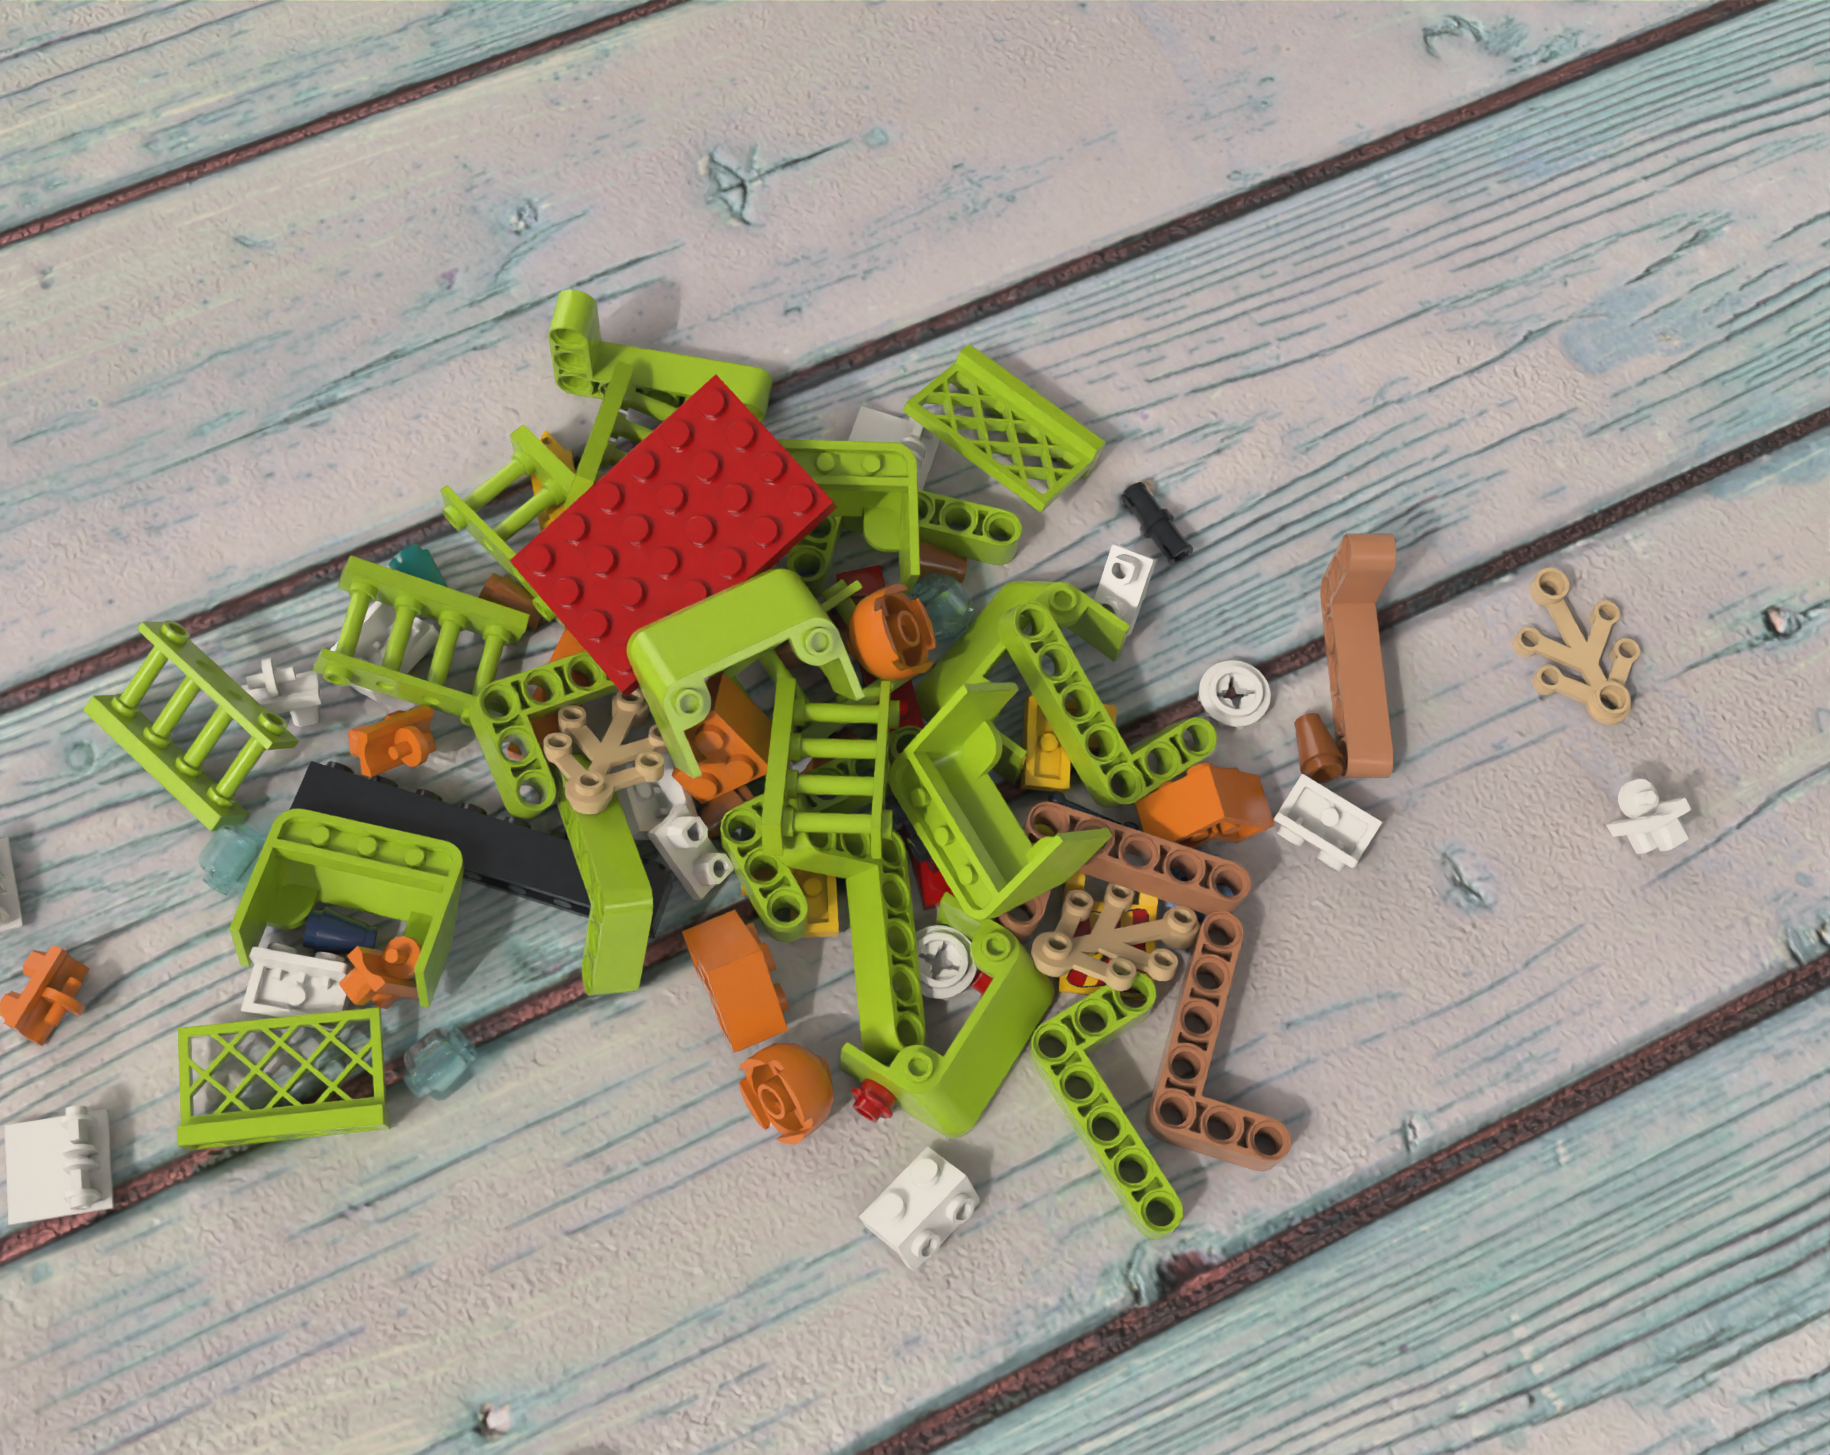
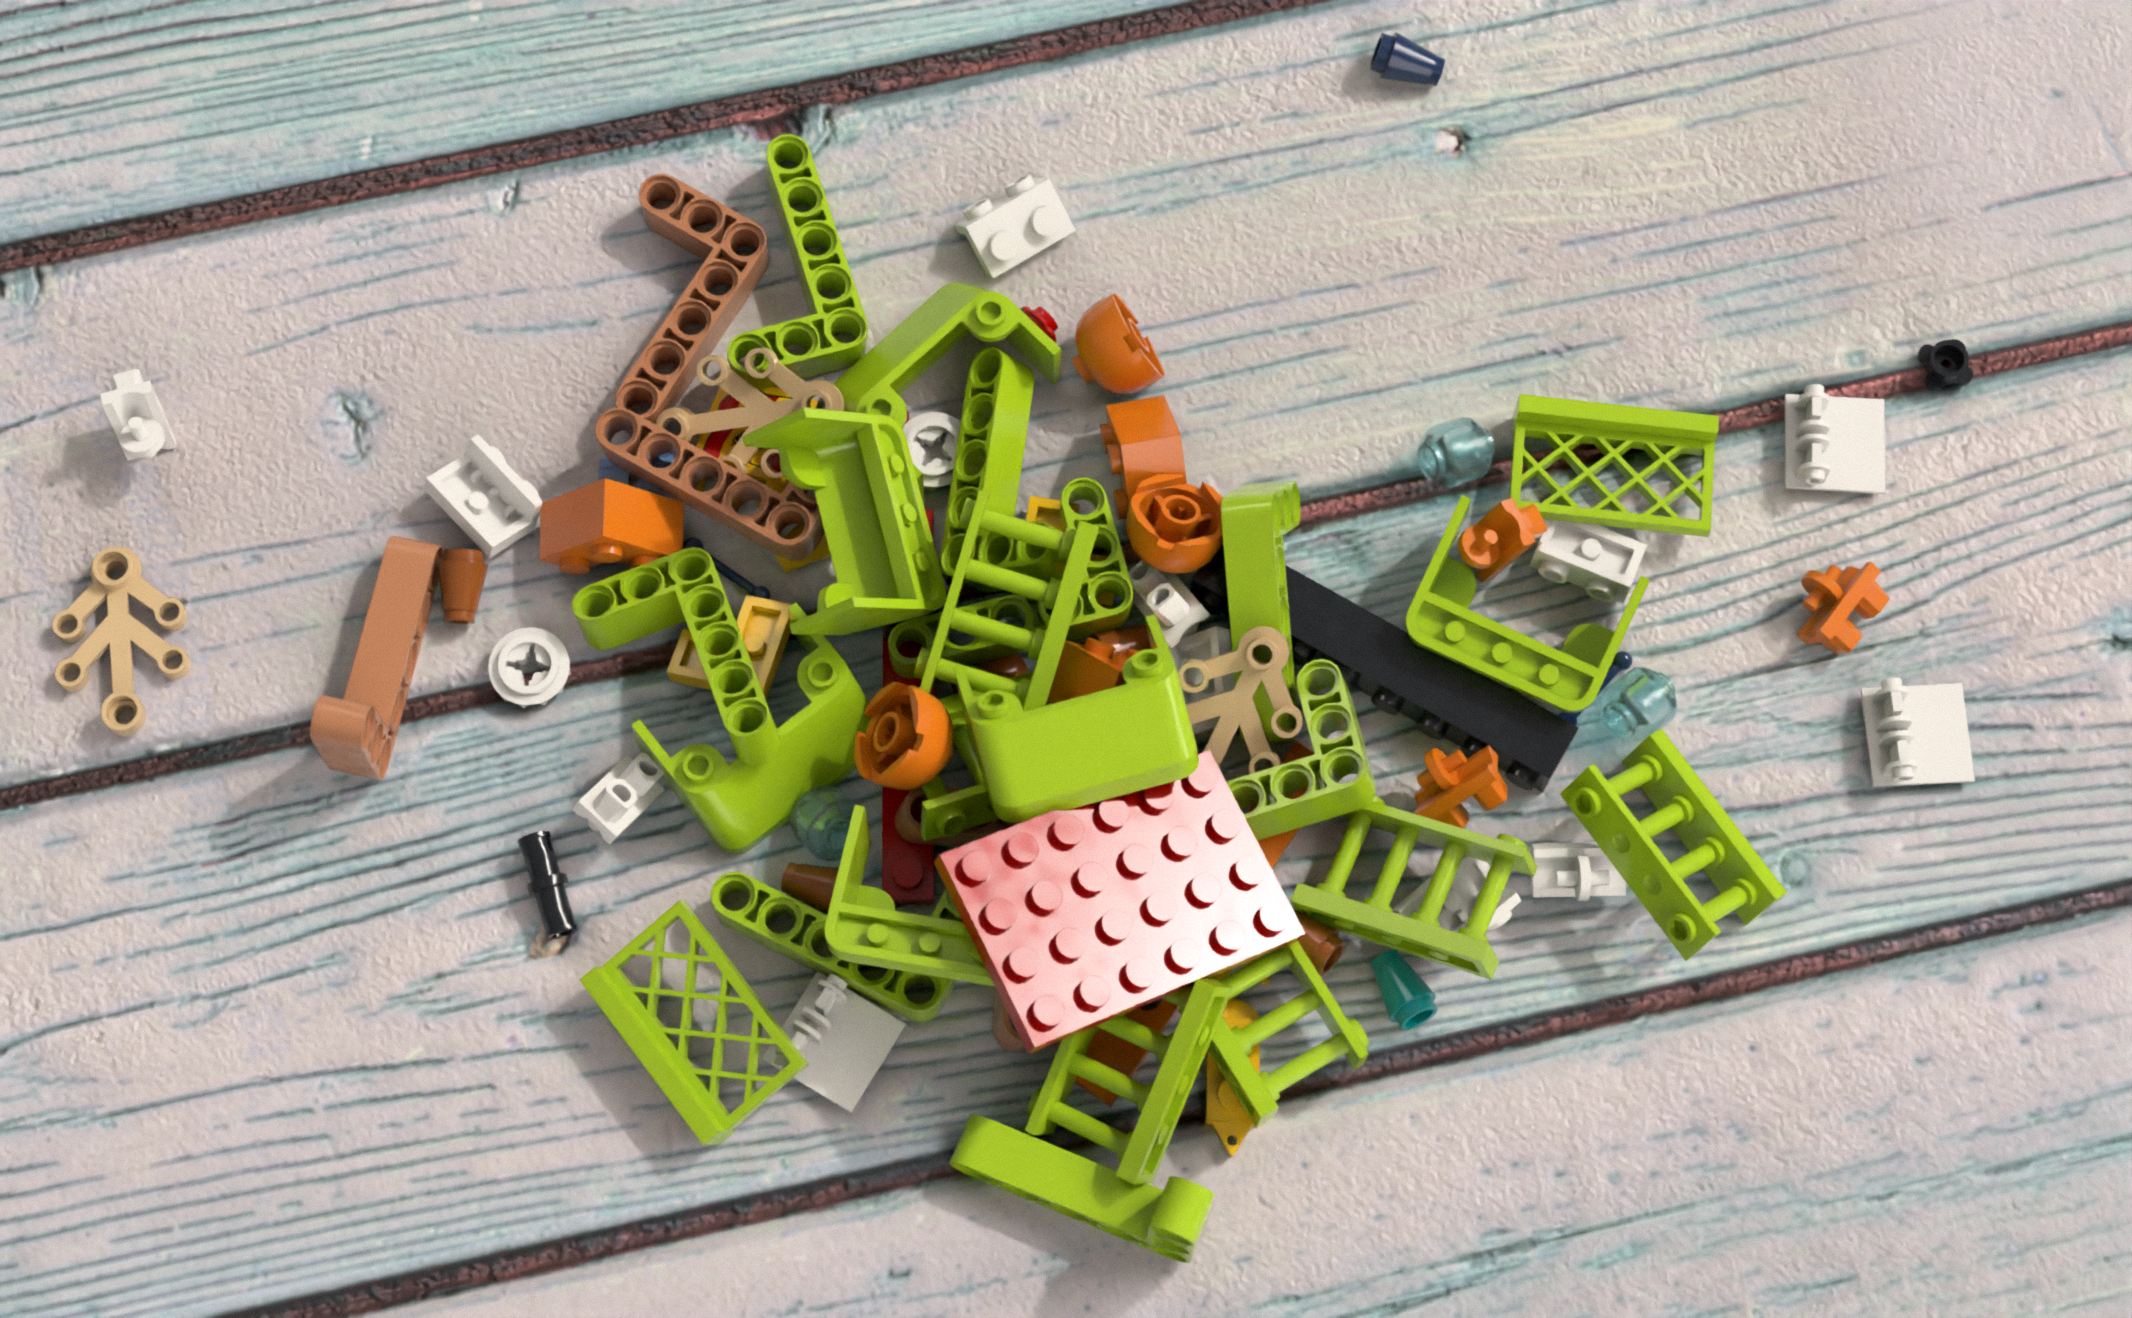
camera: 160 degrees left, 5 degrees up
dark blue cone [303,907,378,955] -> none
none -> orange cylinder [1126,474,1223,574]

